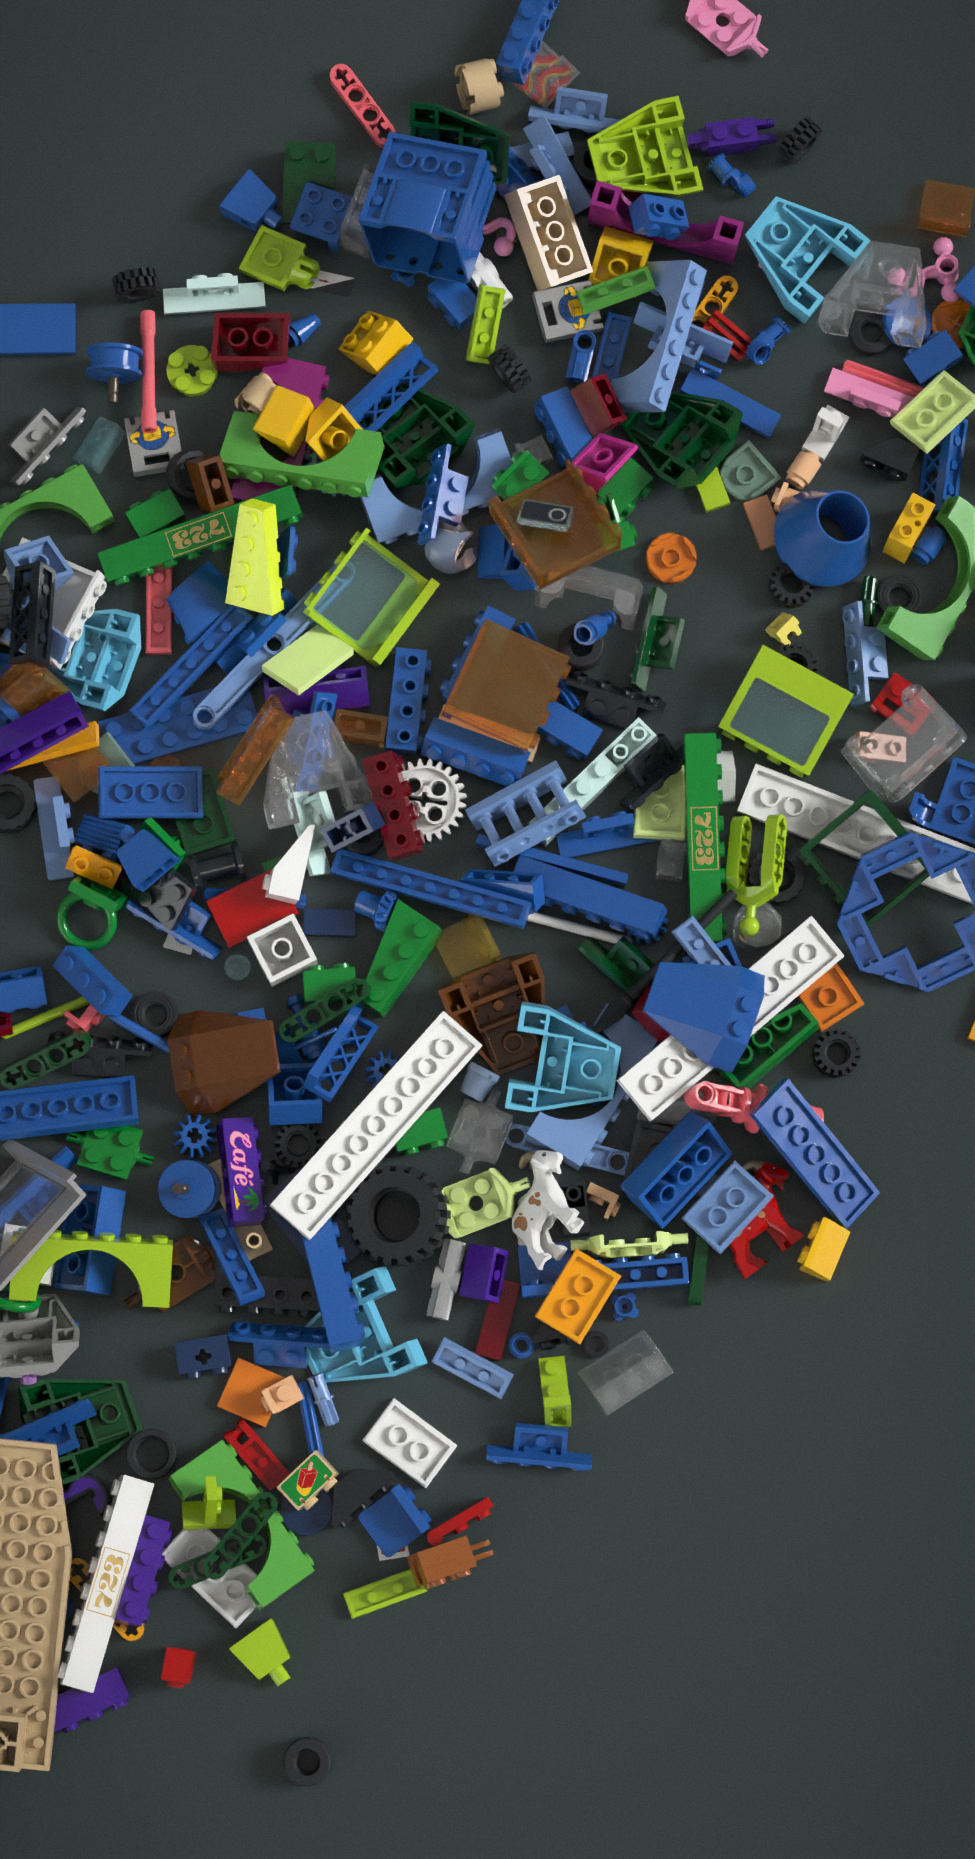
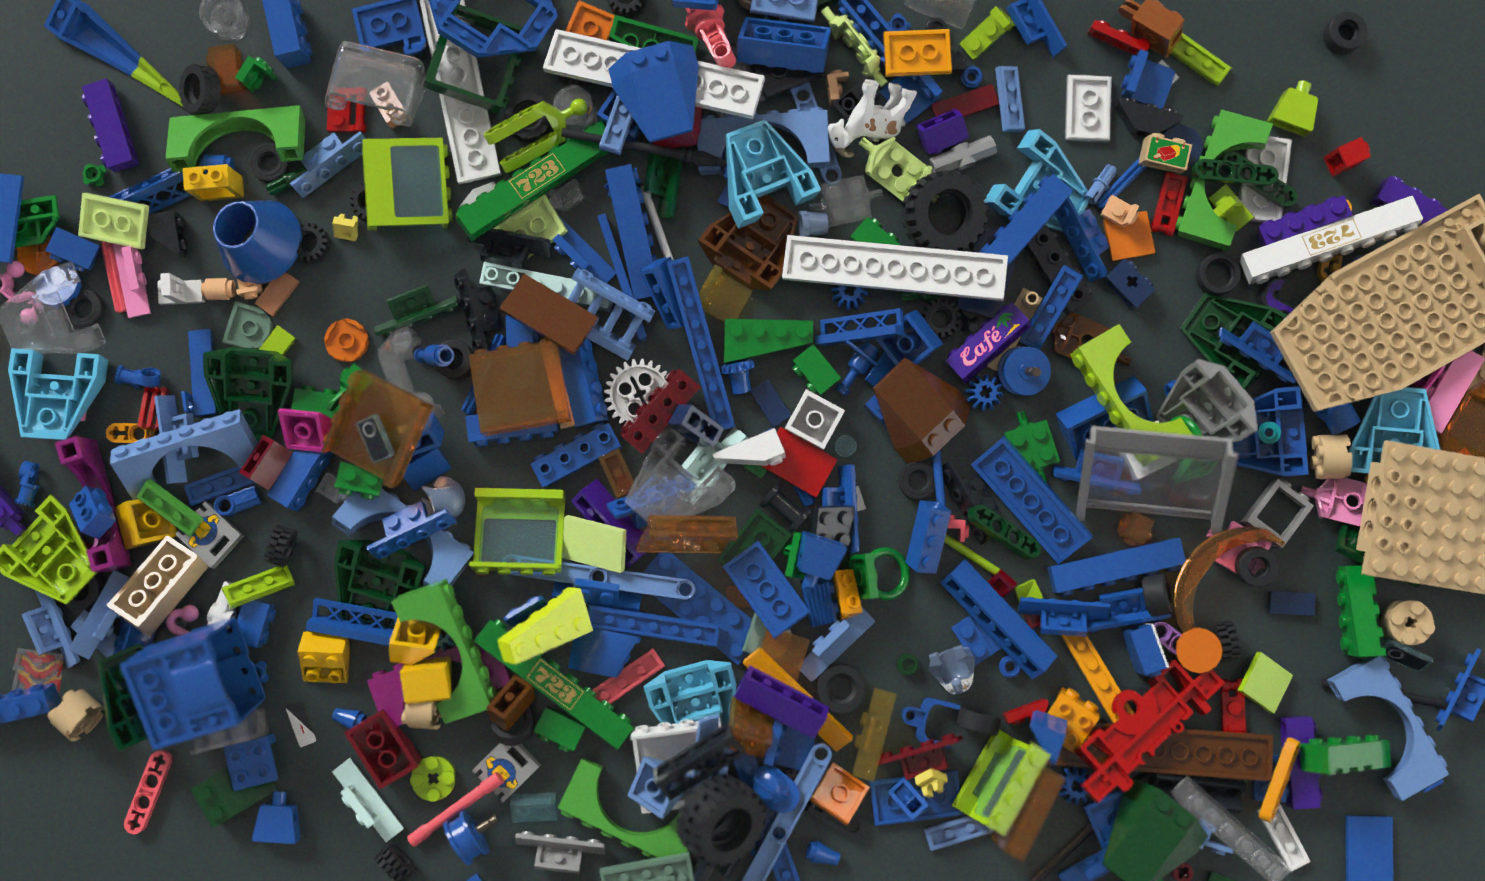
camera: 120 degrees left, 5 degrees up
lime plate [239,225,320,292] -> none
dark green beam [279,978,371,1043] -> none
none -> reddish brown tile [499,274,599,355]

